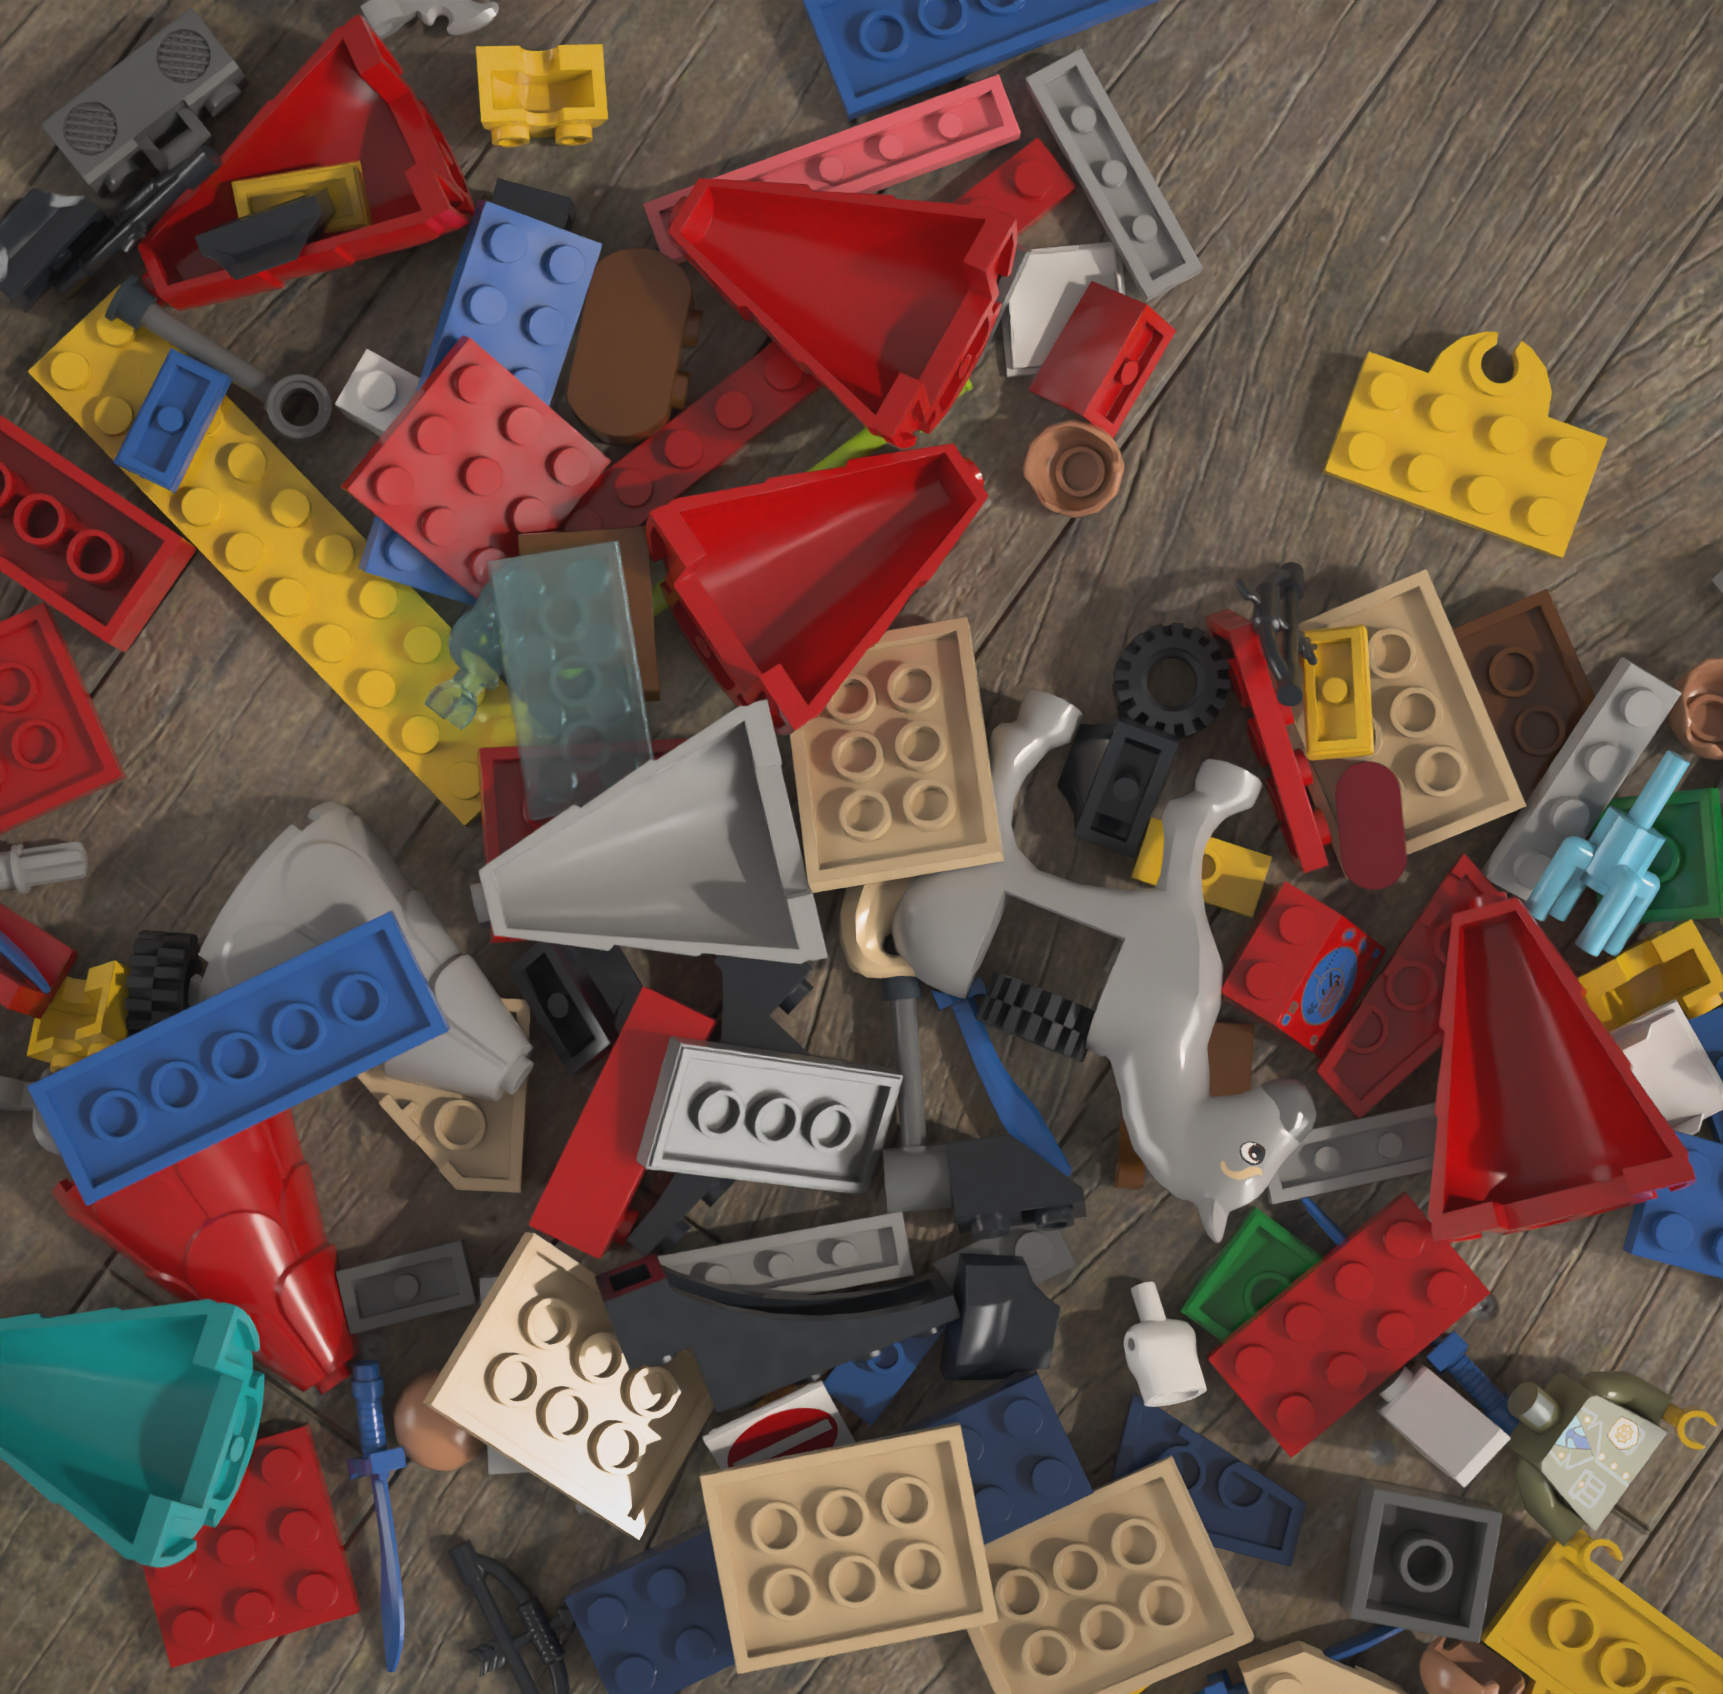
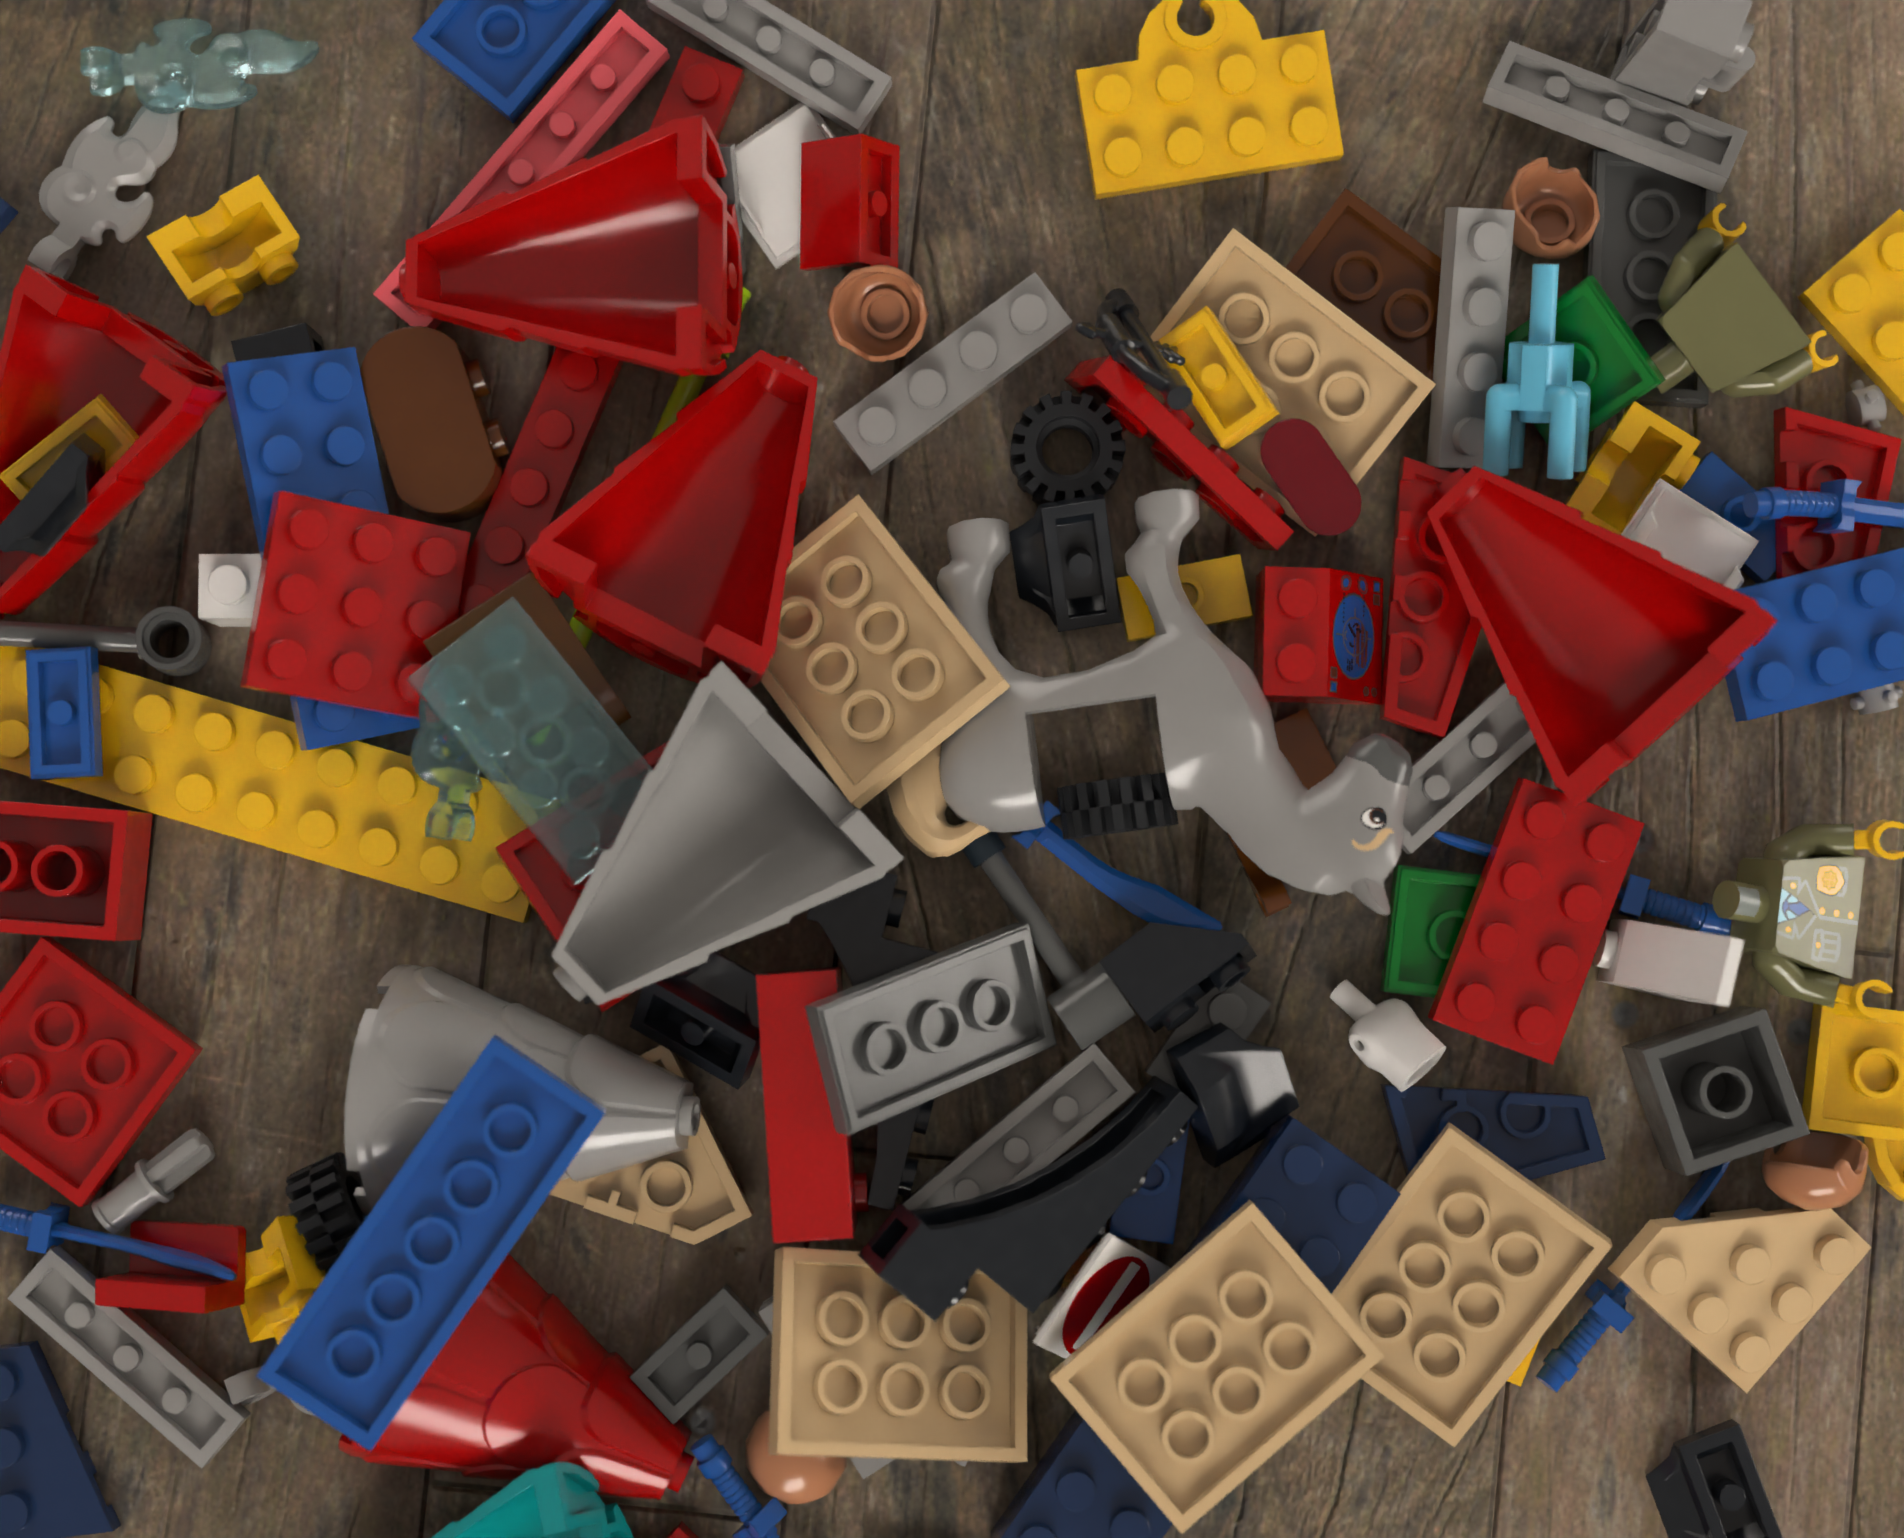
camera: 25 degrees left, 0 degrees up
none -> light grey plate [833,272,1073,476]

